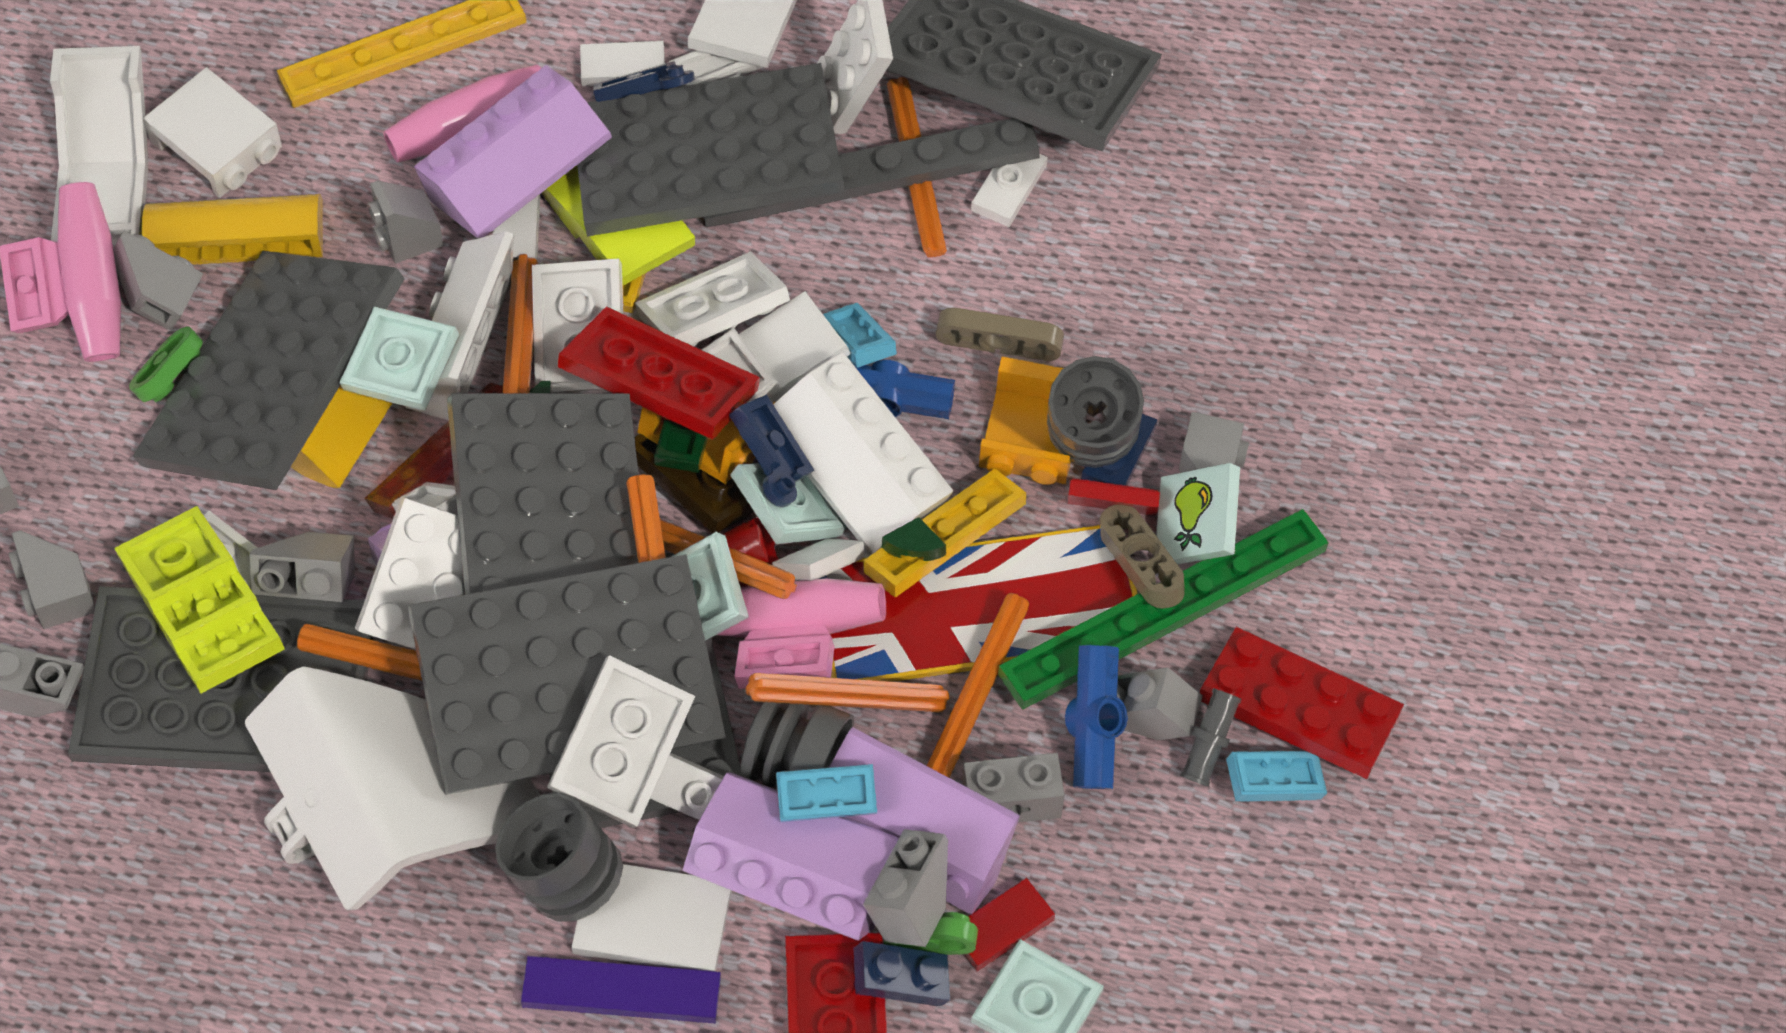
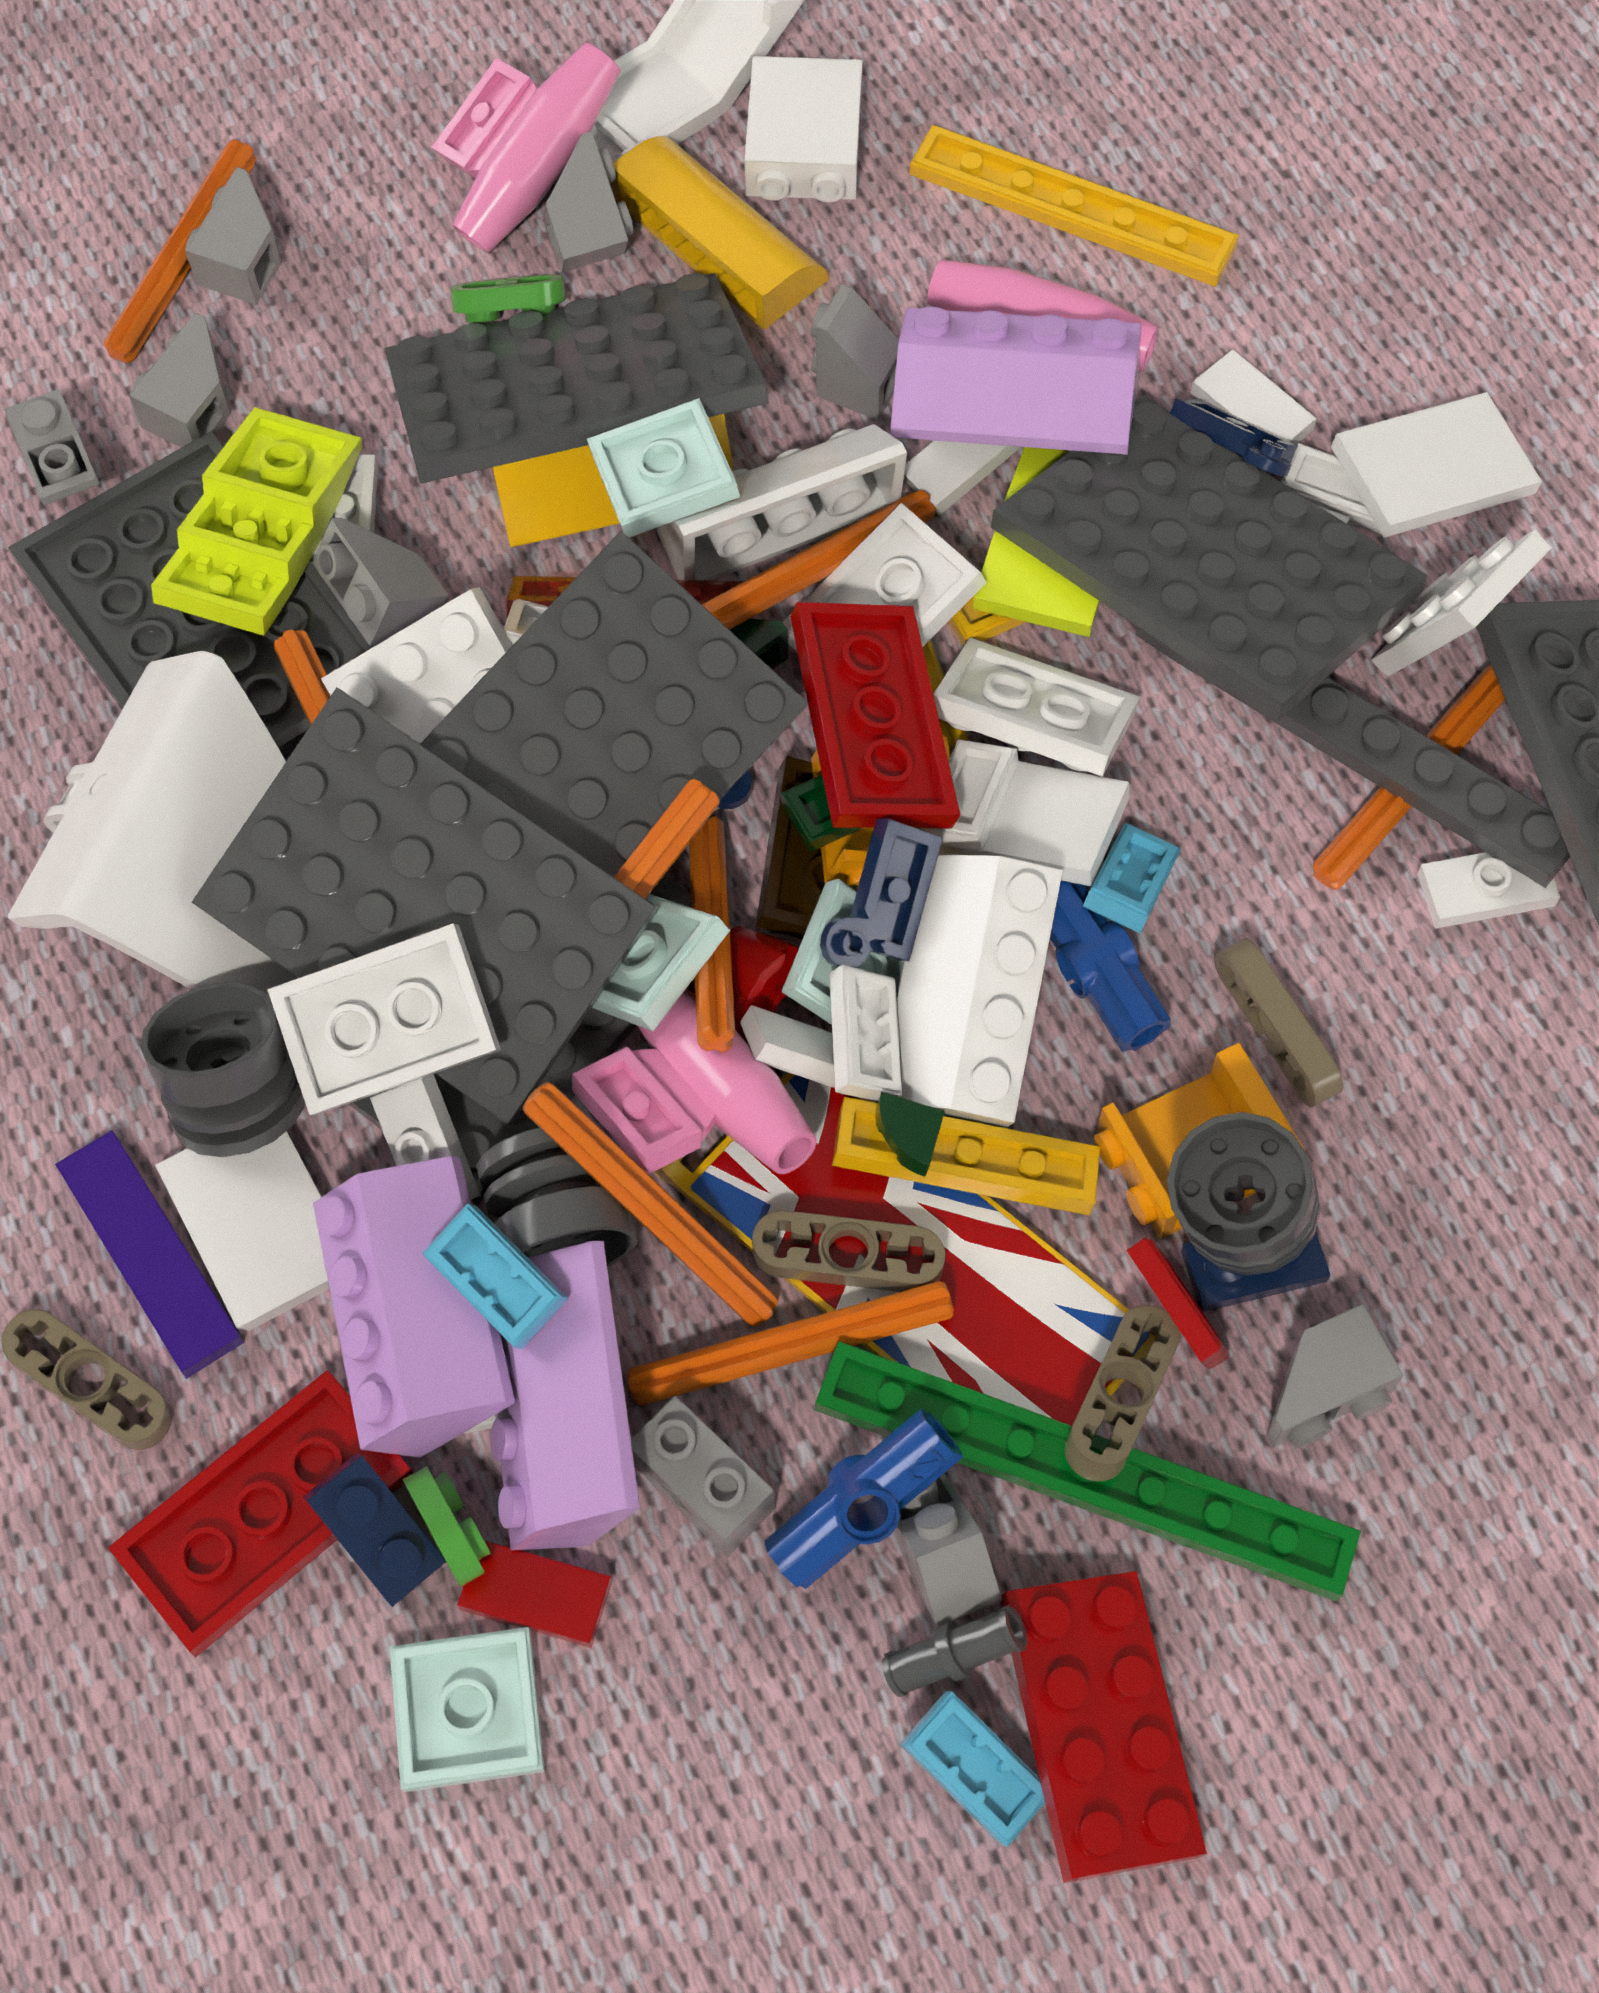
camera: 55 degrees right, 5 degrees up
light grey slope [863,829,948,947] -> none
light aqua tile [1156,463,1240,564] -> none
none -> dark tan beam [752,1210,945,1292]
none -> white plate [829,964,902,1102]

